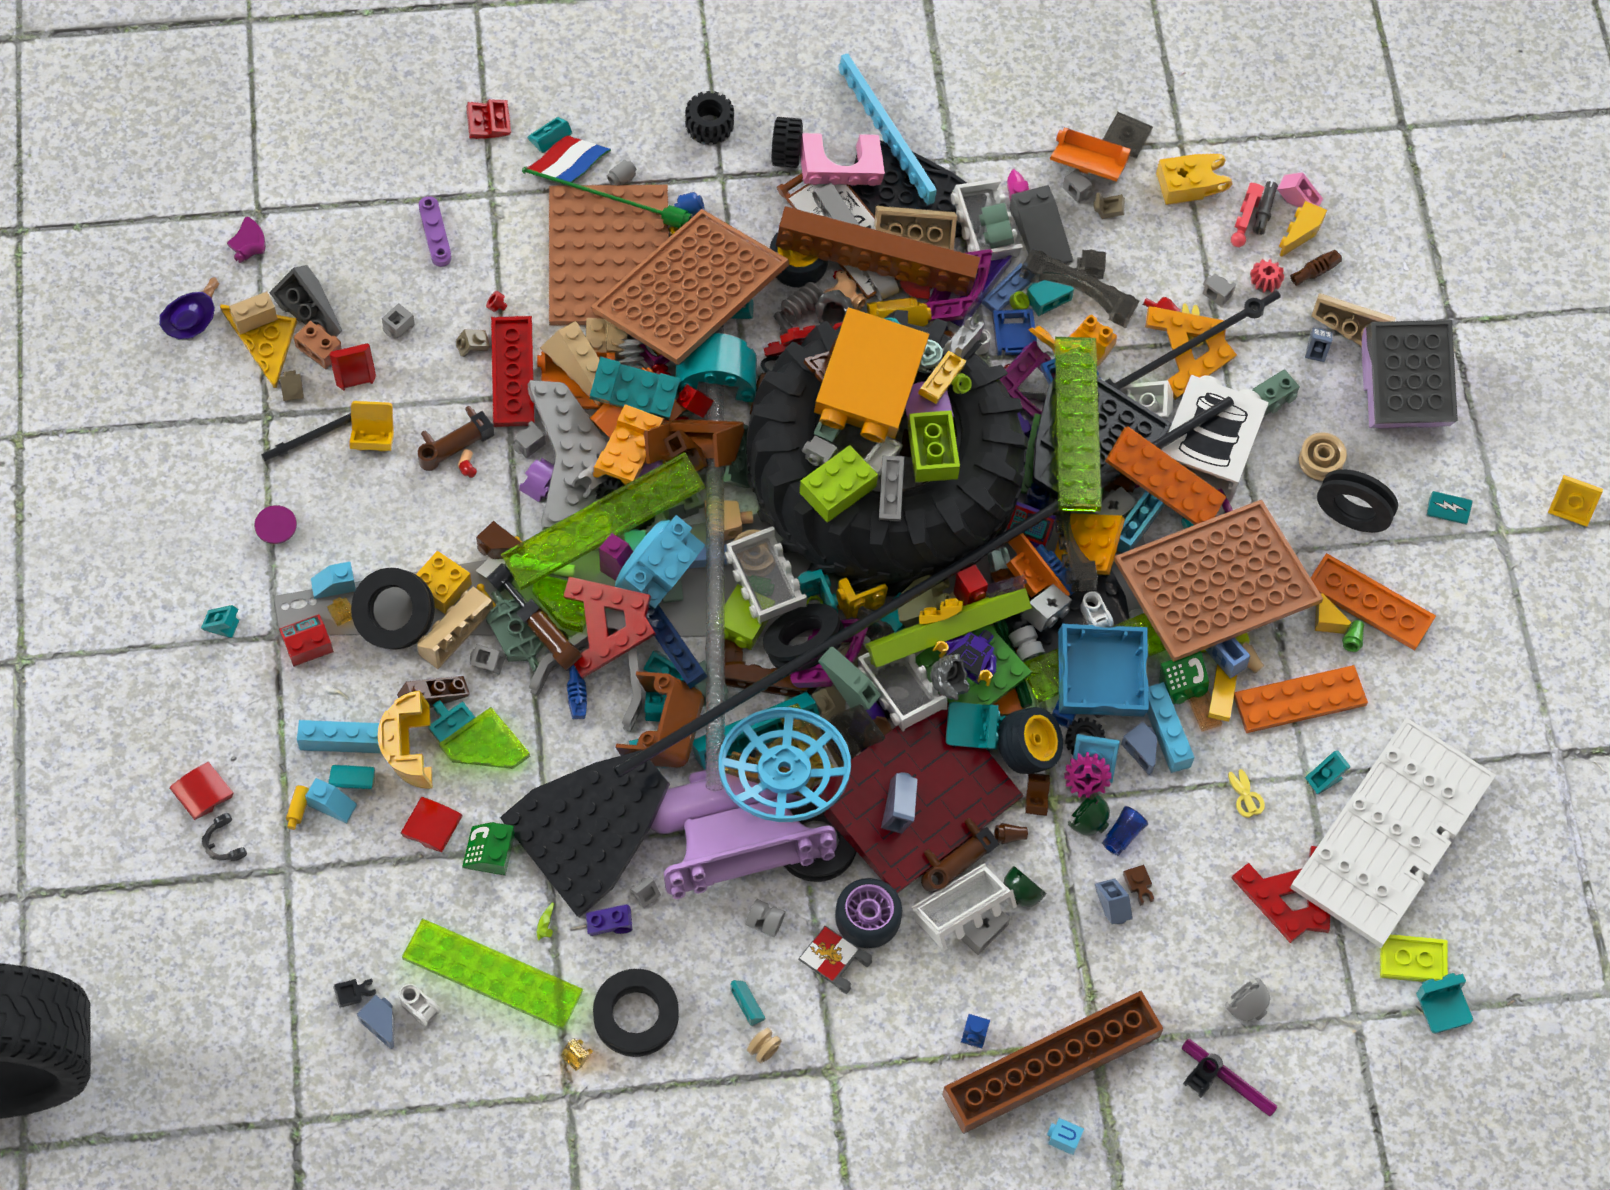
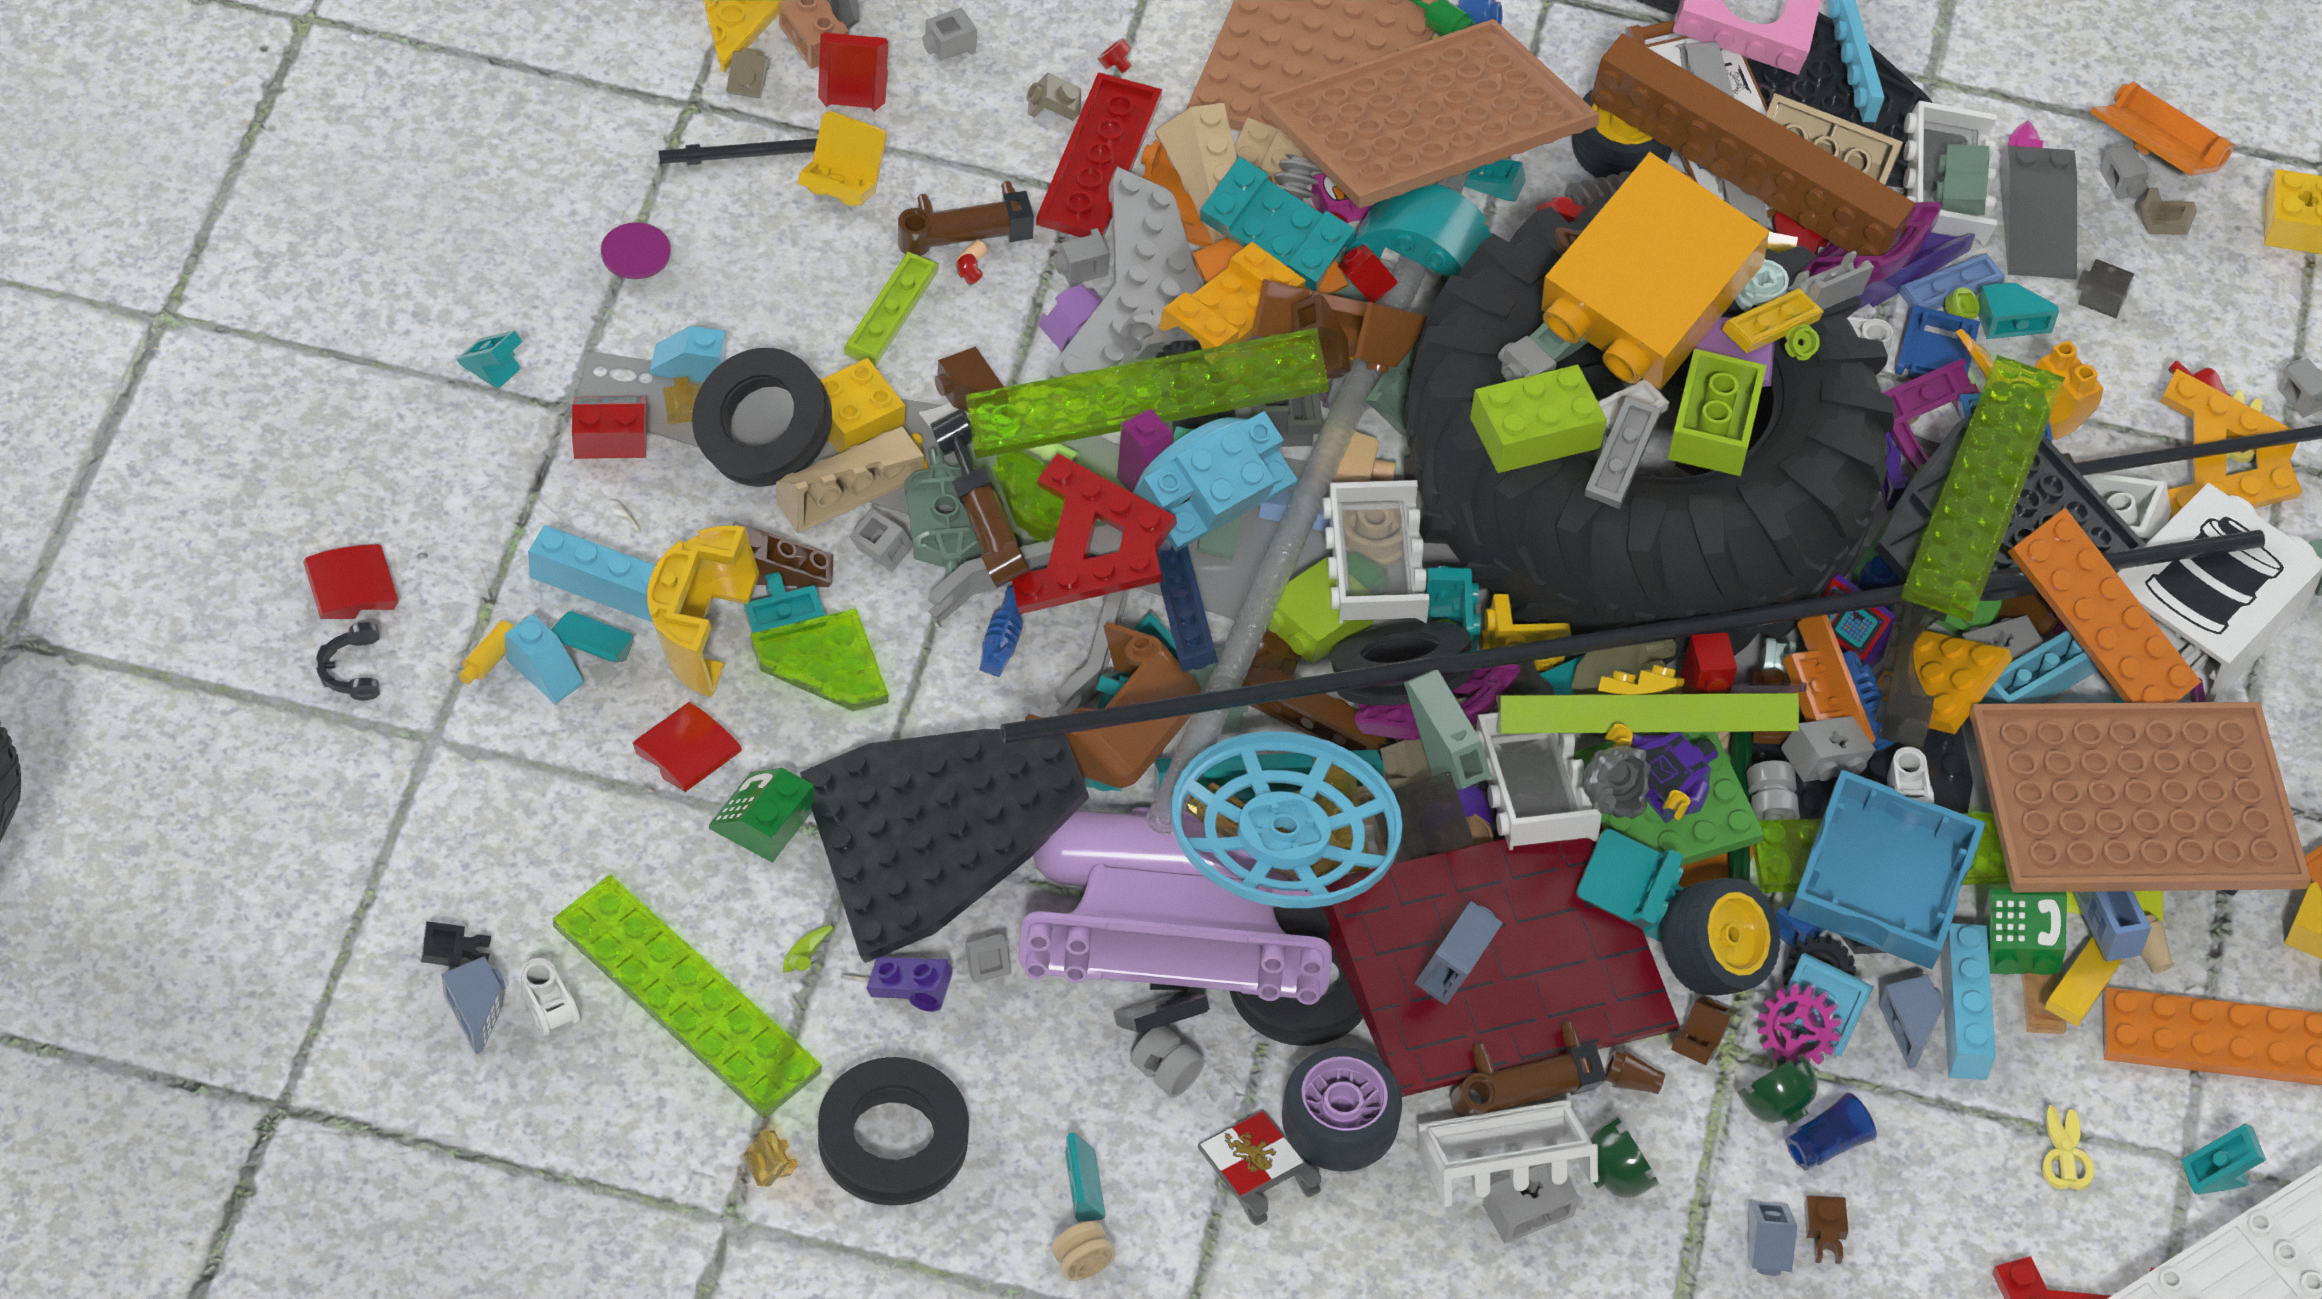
camera: 20 degrees right, 10 degrees down
clear smoke arch [1019,248,1140,328] -> none
clear smoke plate [1103,112,1153,159] -> none
none -> lime tile [844,251,939,367]
none -> black tile [1113,990,1210,1033]

